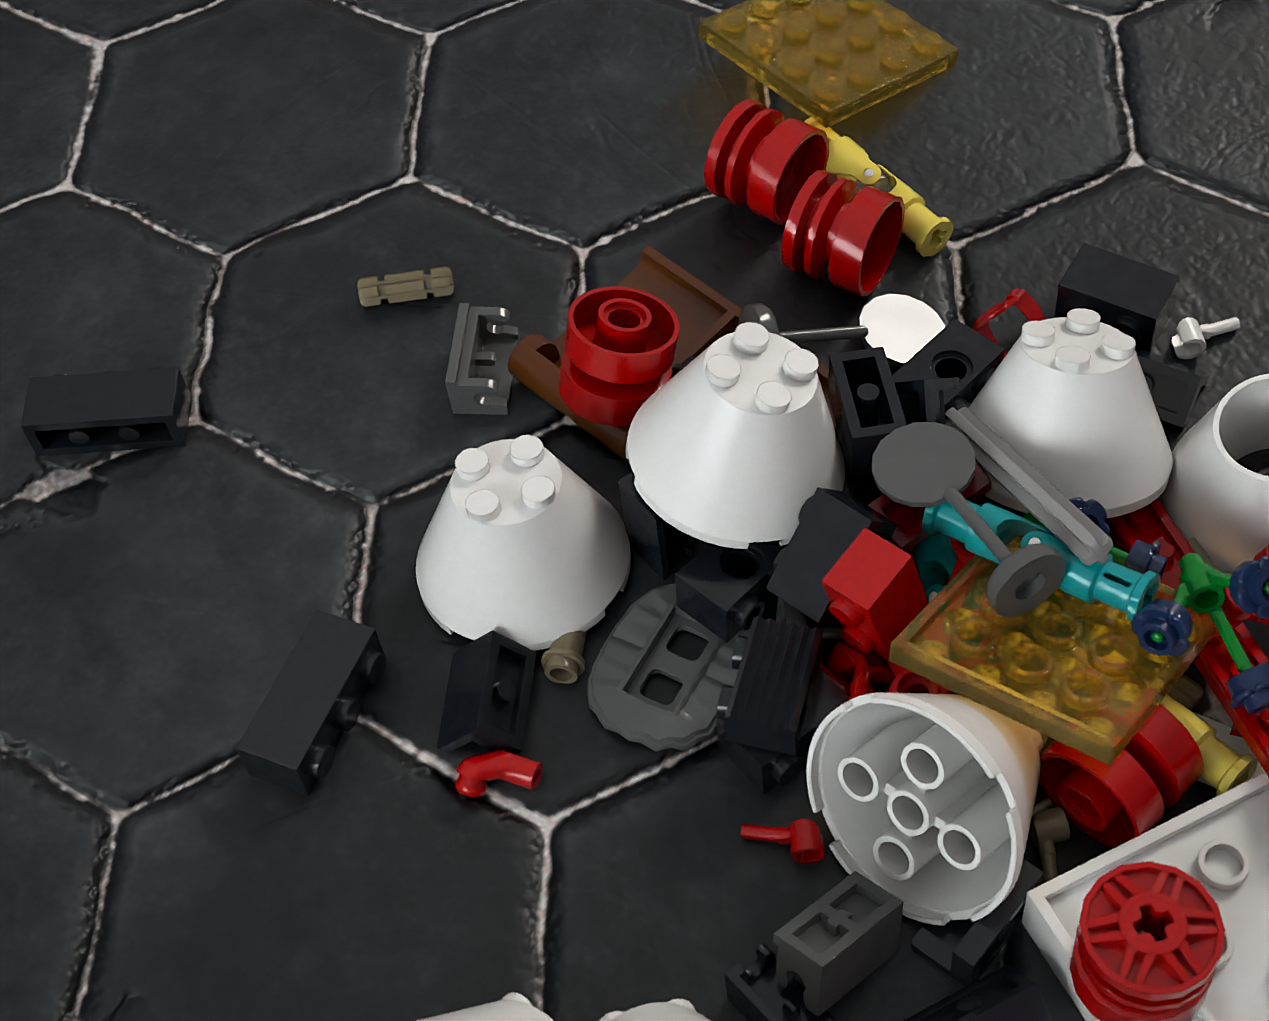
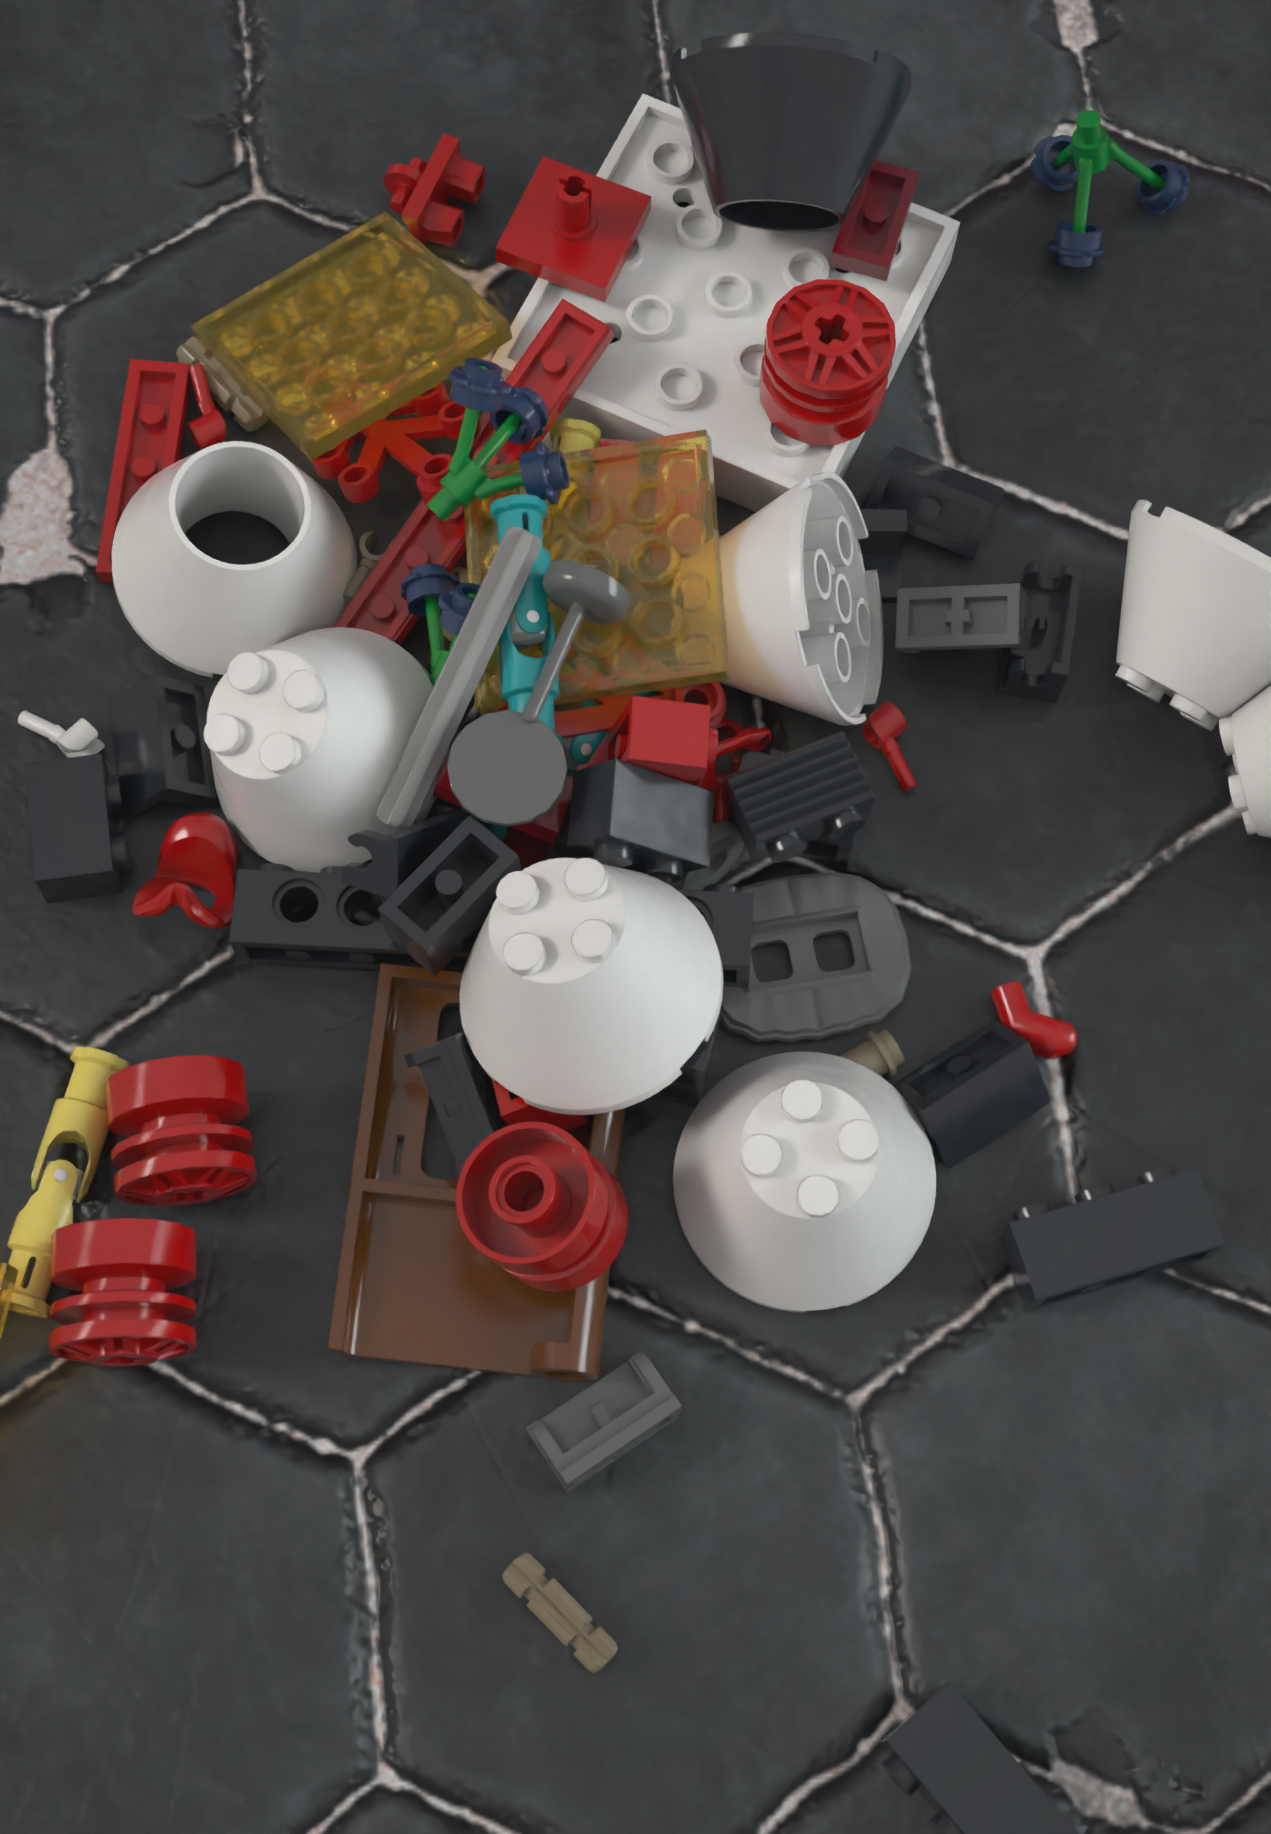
camera: 140 degrees left, 15 degrees up
piece [738,294,945,367] -> none

